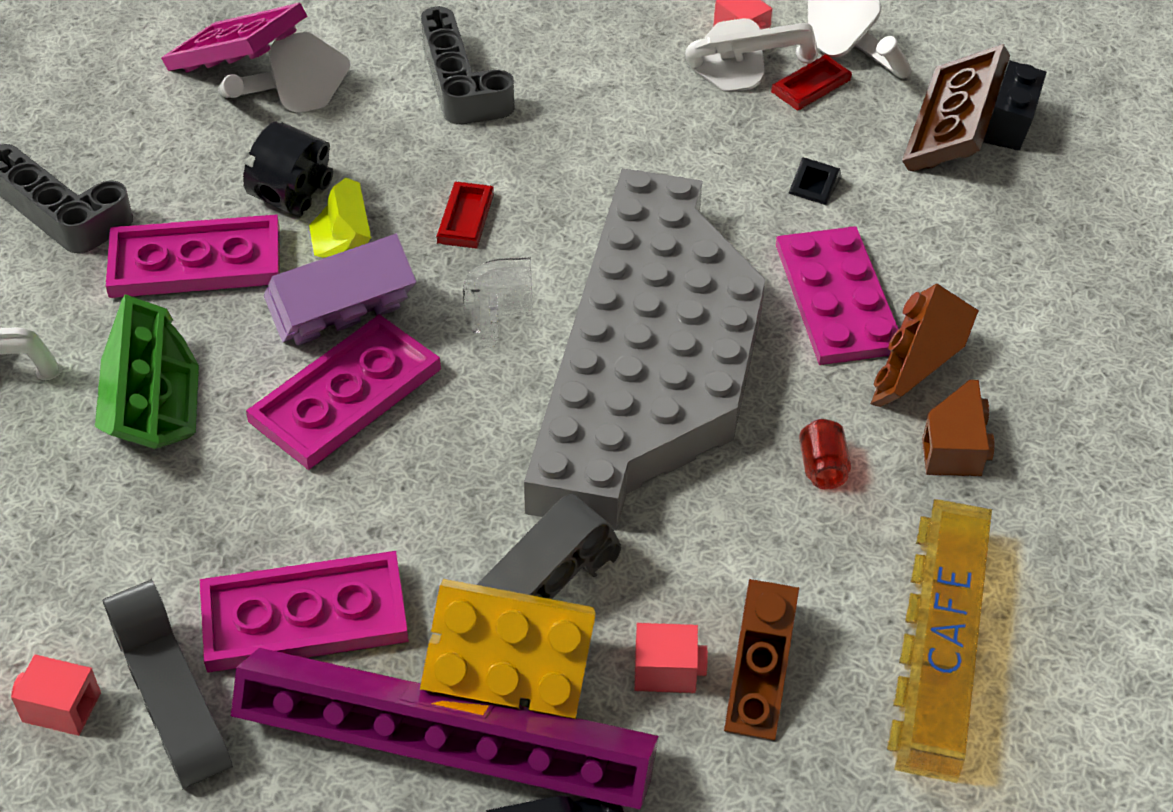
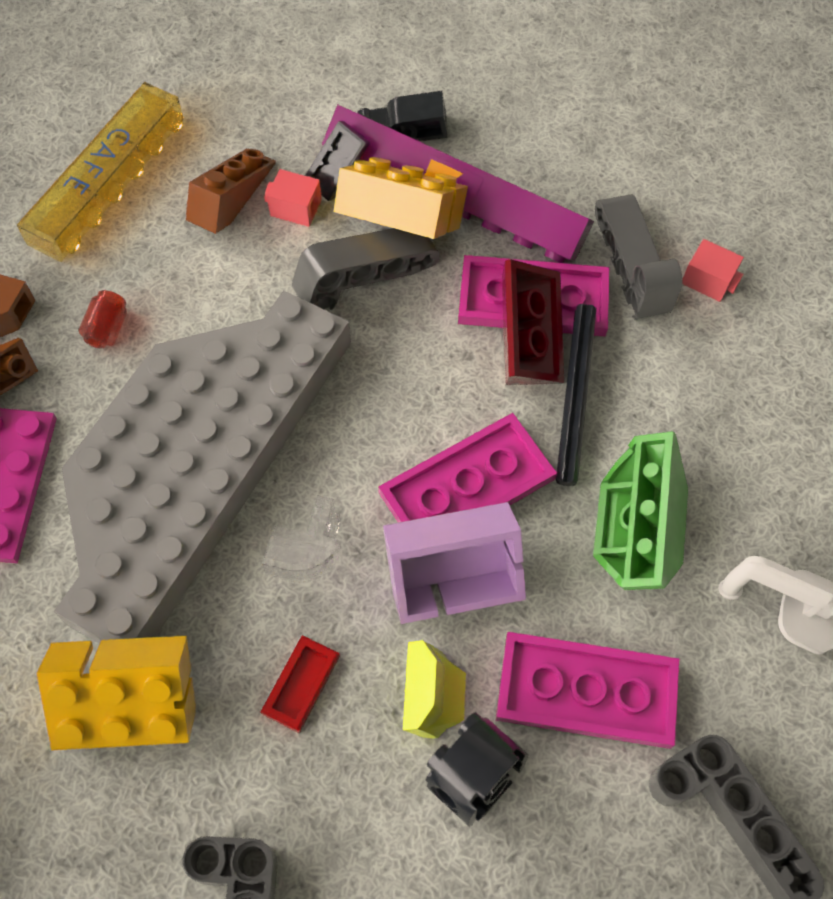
camera: 165 degrees left, 15 degrees up
none -> yellow piece [36,636,196,751]
none -> plate [305,121,370,201]
none -> dark red slope [502,259,565,385]
none -> black axle [556,304,597,486]

